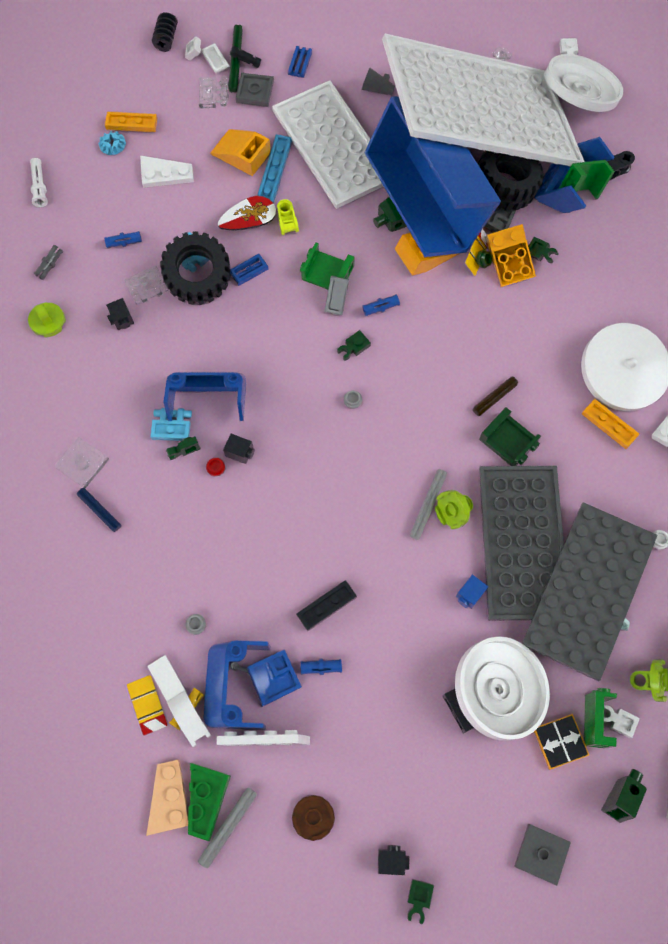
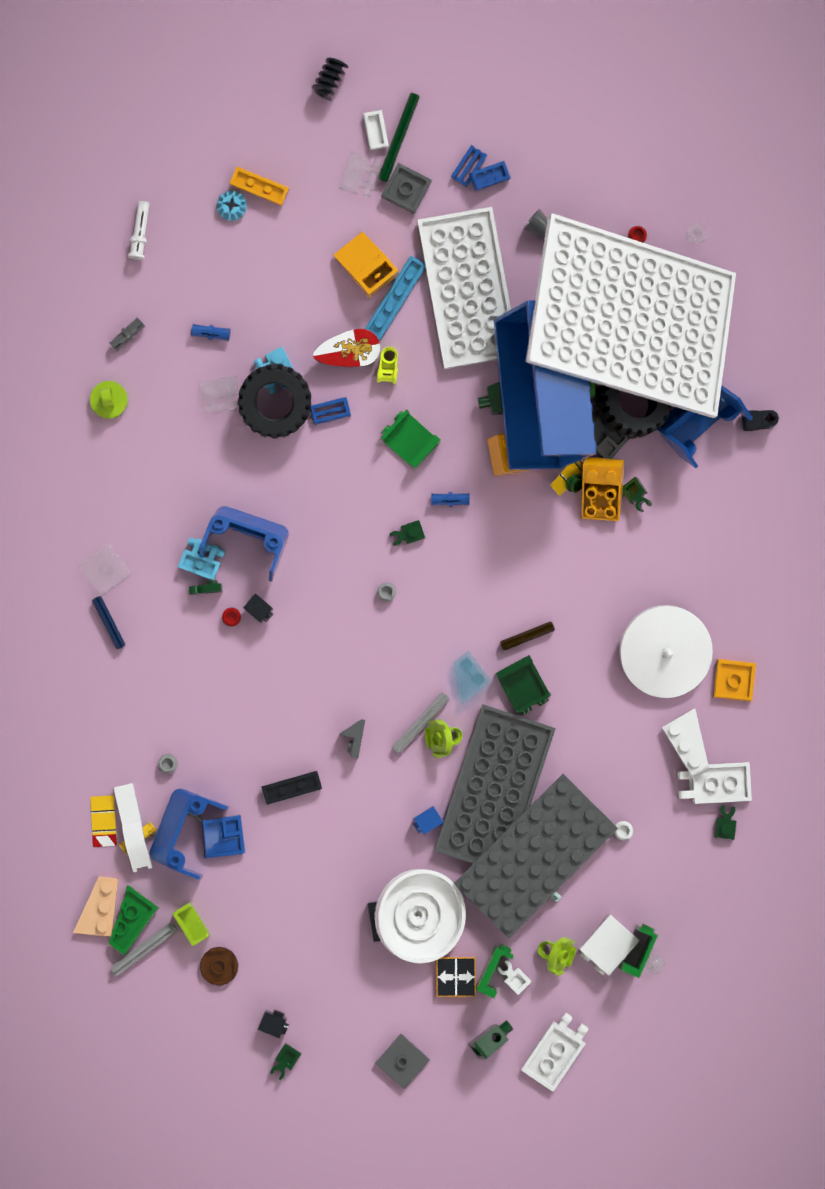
camera: 15 degrees right, 15 degrees up
black brick [106,298,134,330] -> none
white wing [140,156,194,188] -> none
white plate [185,36,201,61] -> none
white wing [217,730,310,746] -> none
black axle [230,46,261,68] -> none
blue pin [301,658,342,675] -> none
tile [324,275,349,315] -> none
white container [545,54,623,112] -> none
white plate [559,38,578,55] -> none
green panel [559,160,614,199] -> none
light orange plate [582,399,639,449] -> none
none -> lime panel [172,902,211,947]
none -> dark grey slope [339,719,365,758]
none -> clear light blue wing [453,651,492,704]
none -> blue plate [469,161,511,192]

